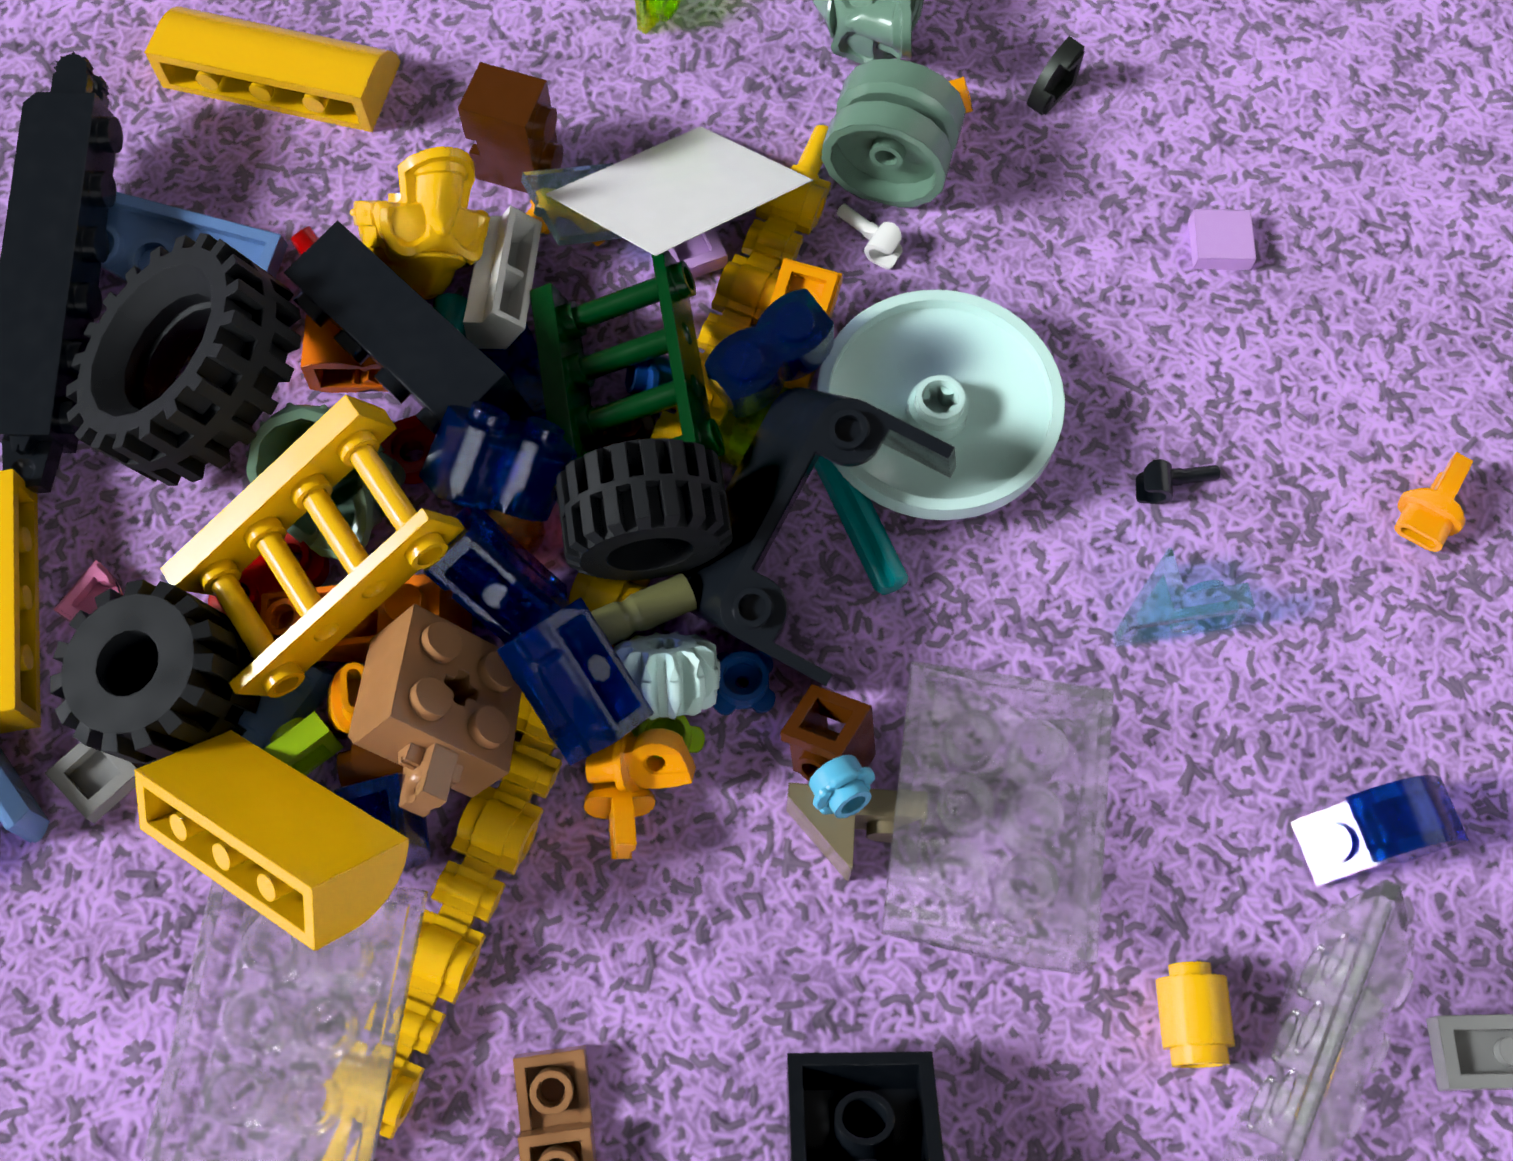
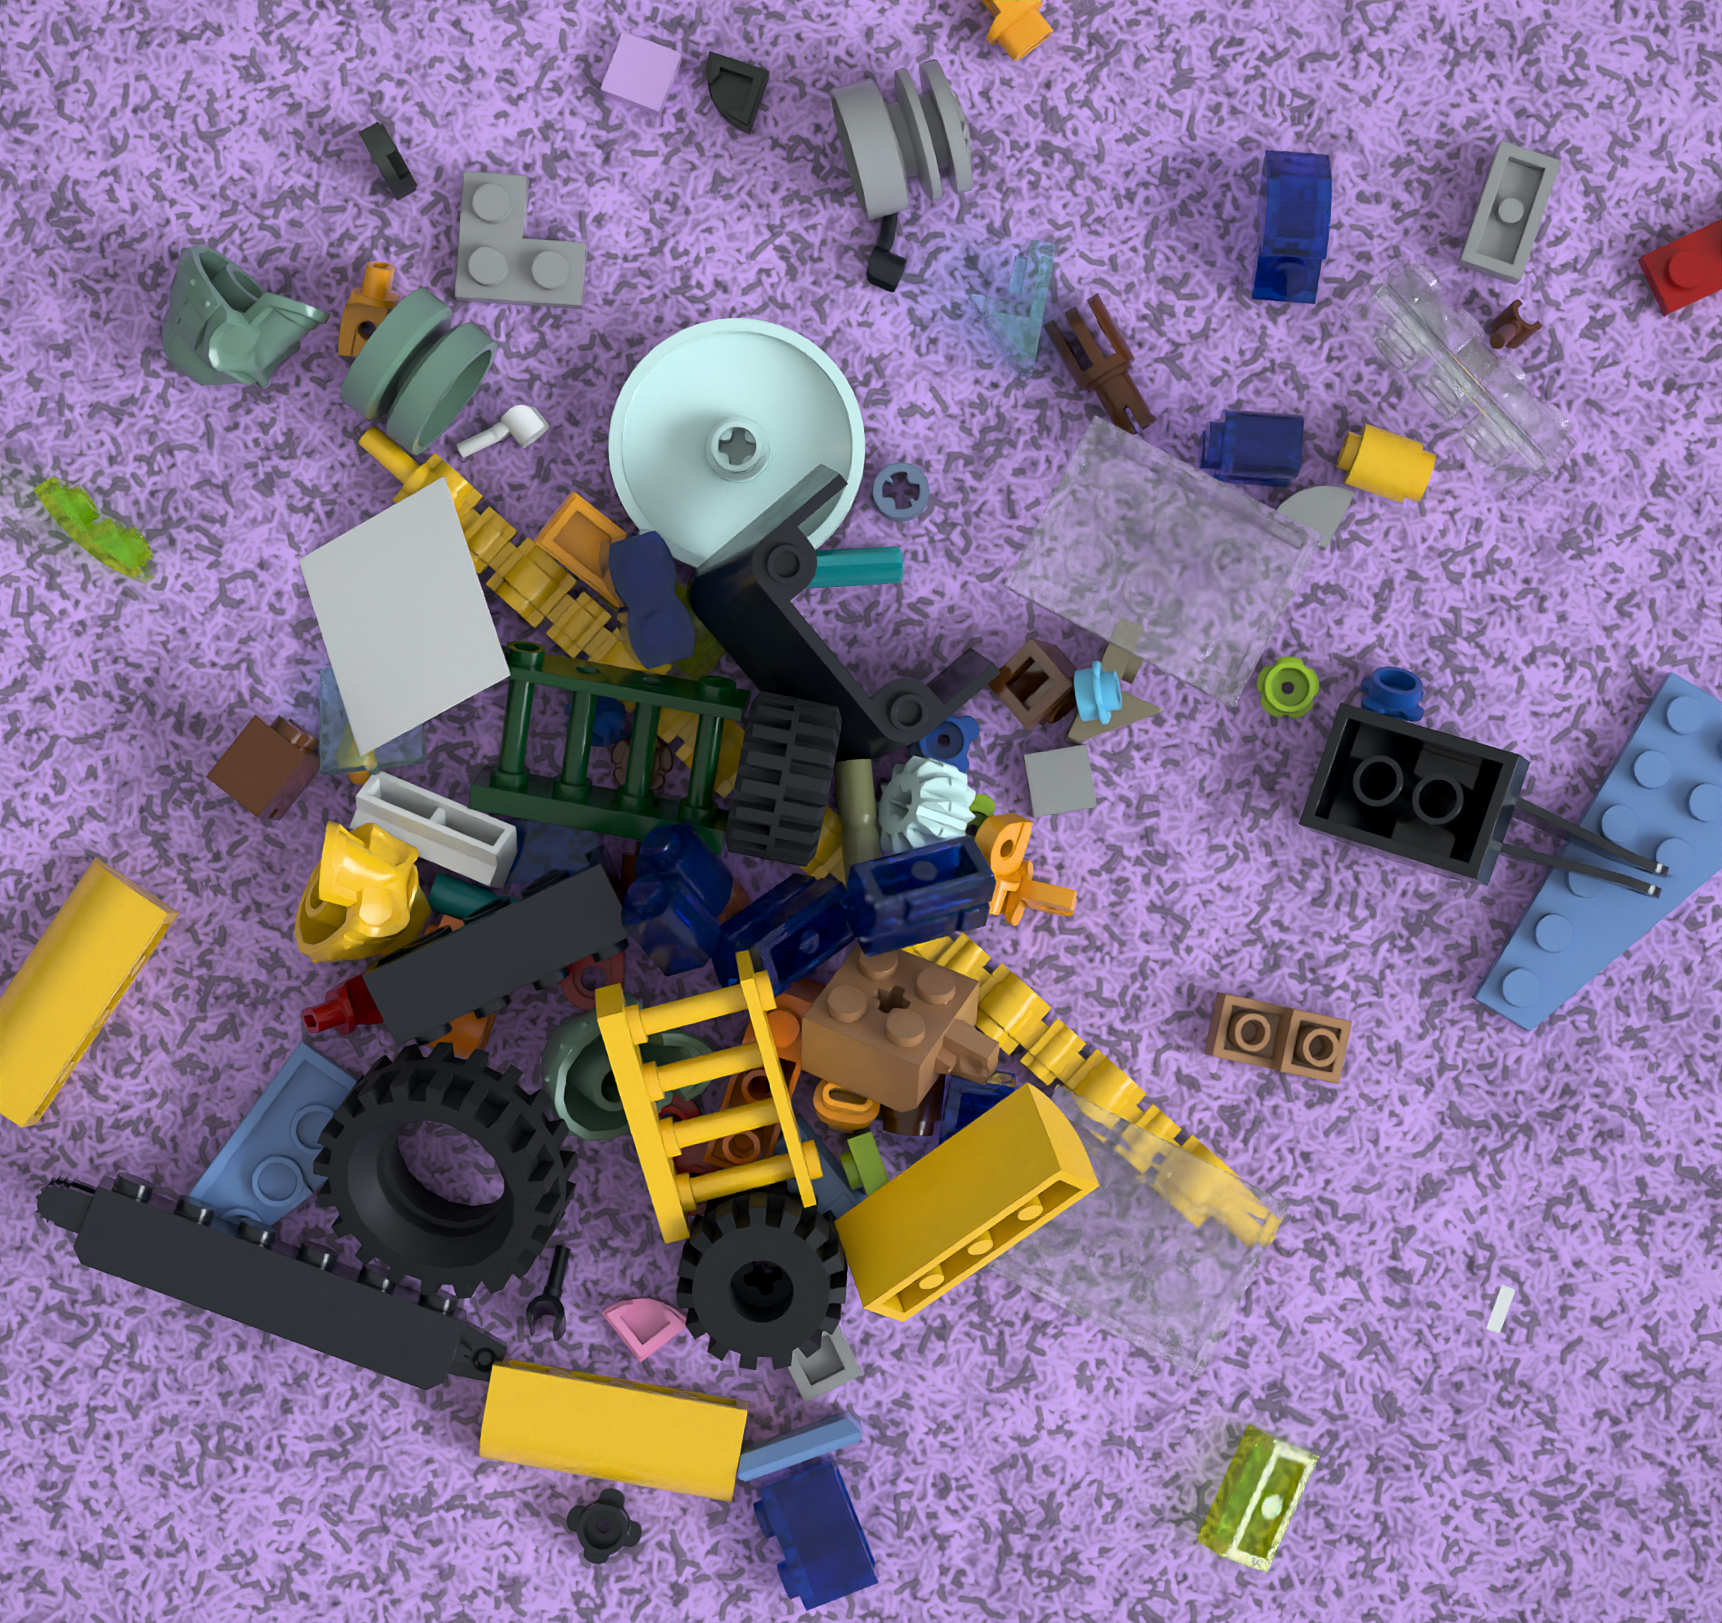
camera: 70 degrees left, 20 degrees up
none -> light grey plate [455,171,587,309]
none -> black hand [526,1246,571,1341]
none -> pearl dark grey tile [706,51,770,135]
none -> light grey wheel [830,59,973,221]
none -> sand blue bush [872,462,930,522]
none -> light grey tile [1023,744,1097,818]
none -> reddish brown arm [1043,293,1157,441]
none -> clear blue brick [1198,409,1304,488]
none -> lime plate [1256,656,1320,719]
none -> light grey tile [1268,485,1356,551]
none -> blue plate [1360,666,1424,722]
none -> reddish brown hand [1489,299,1542,349]

